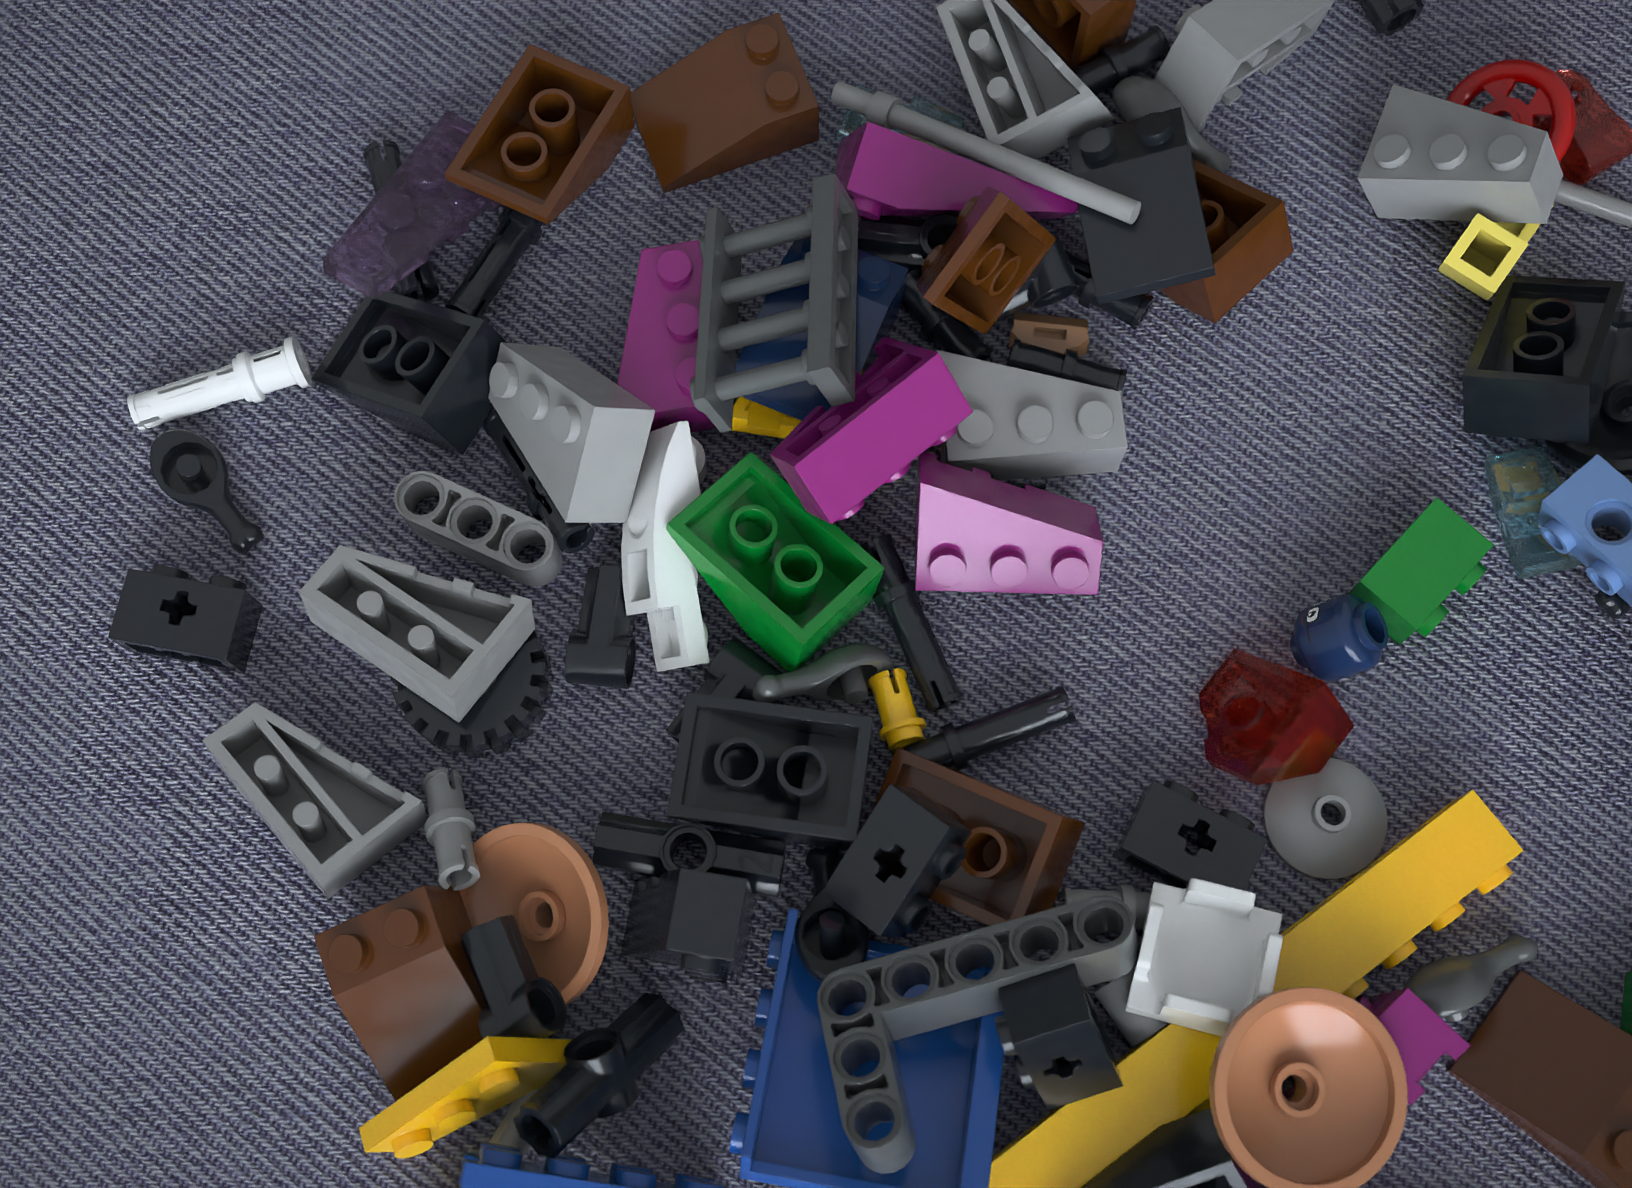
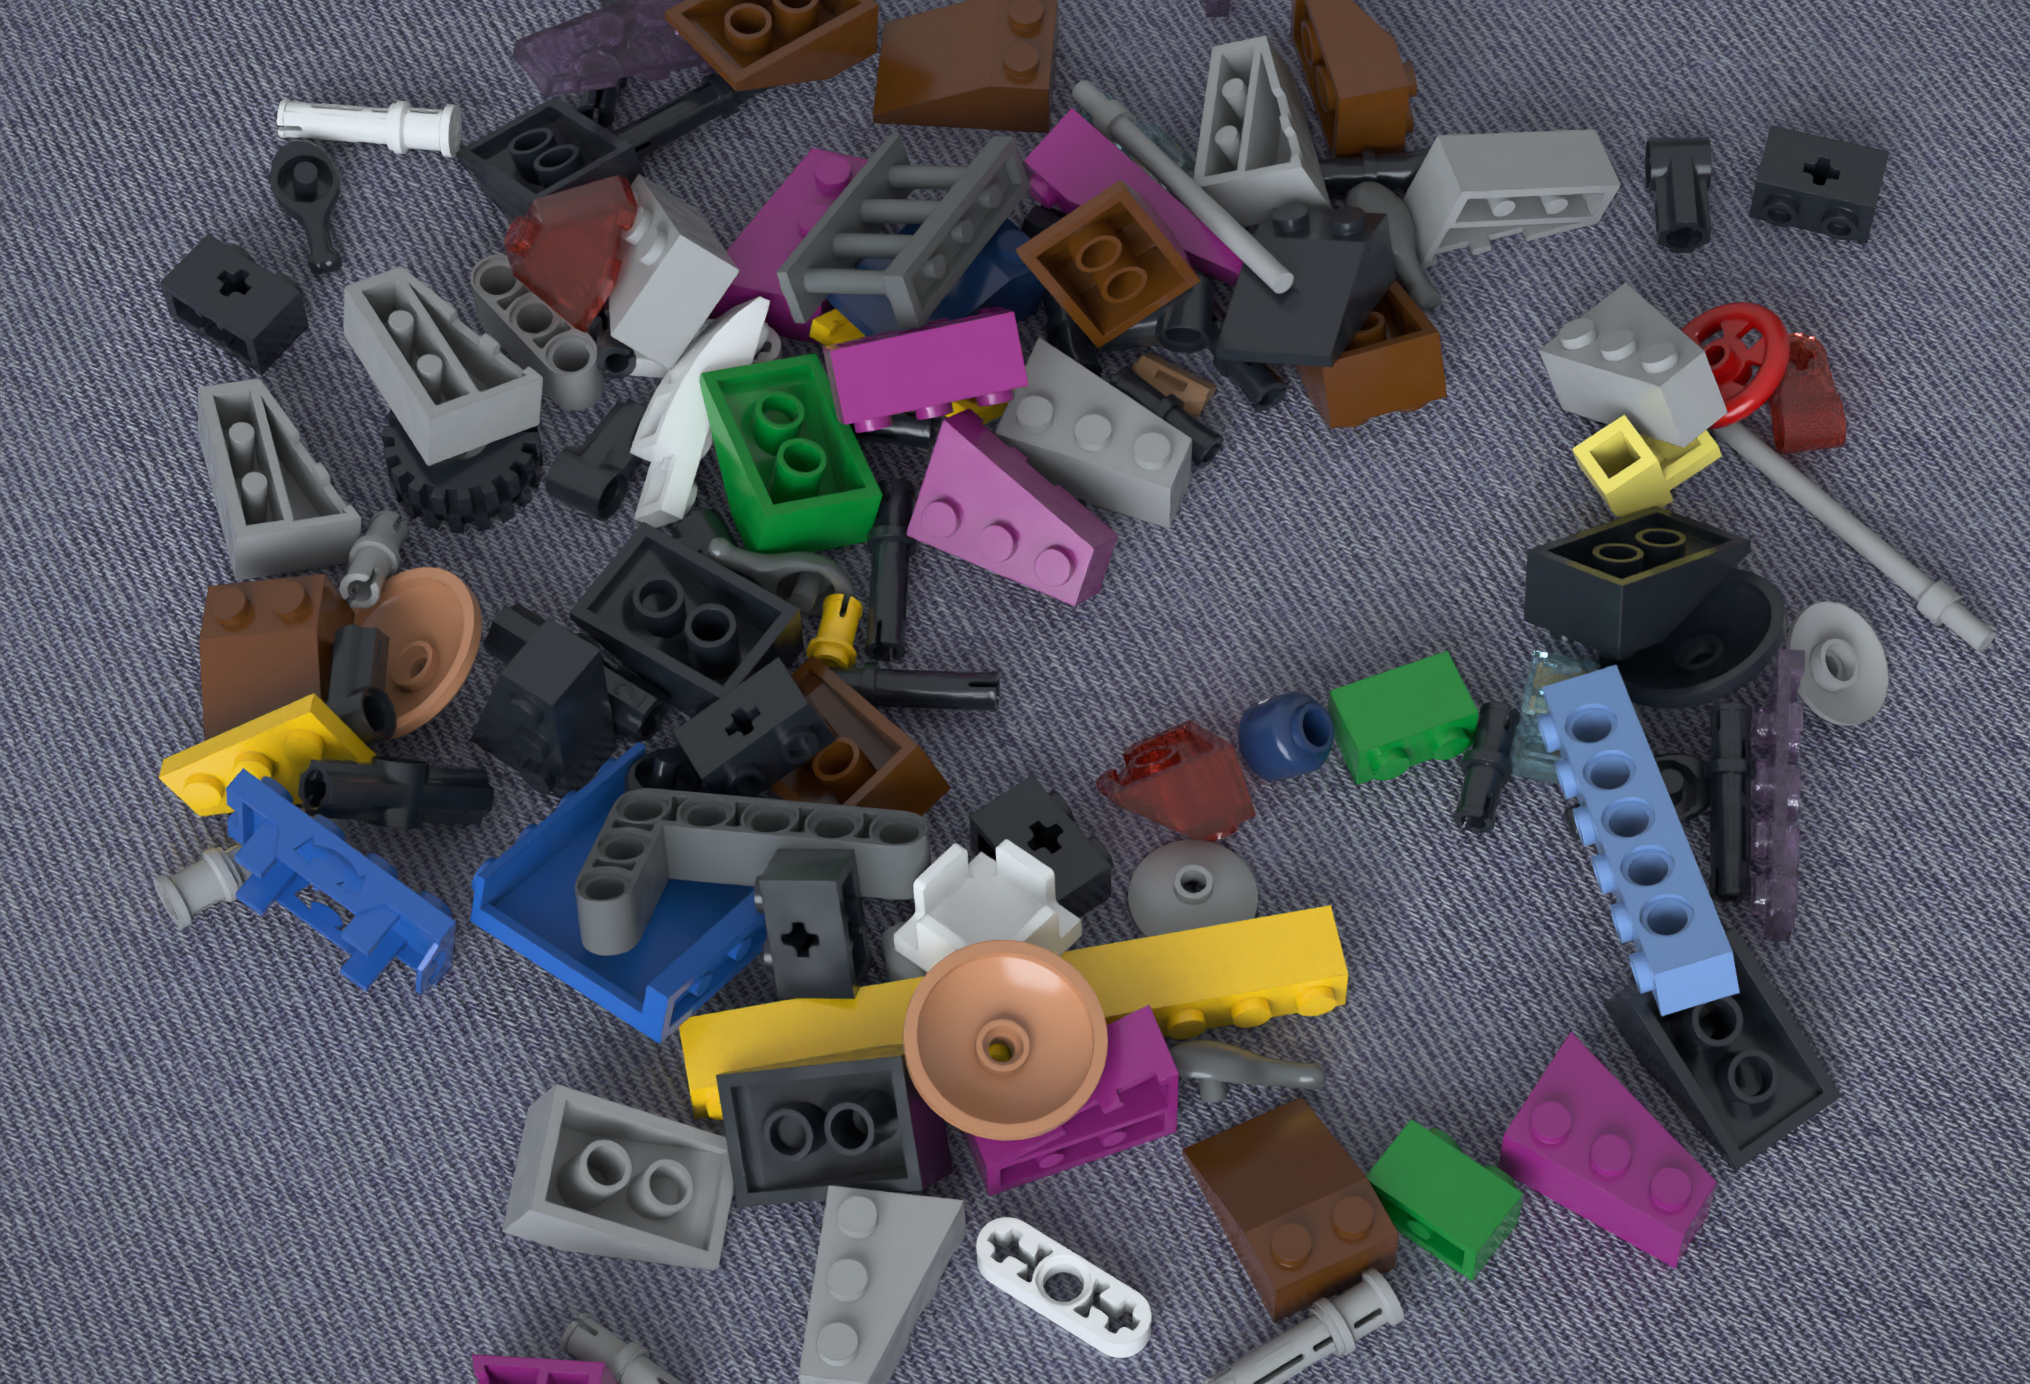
camera: 25 degrees right, 15 degrees down
none -> clear red slope [504,175,638,333]
none -> black pin [1453,702,1521,833]

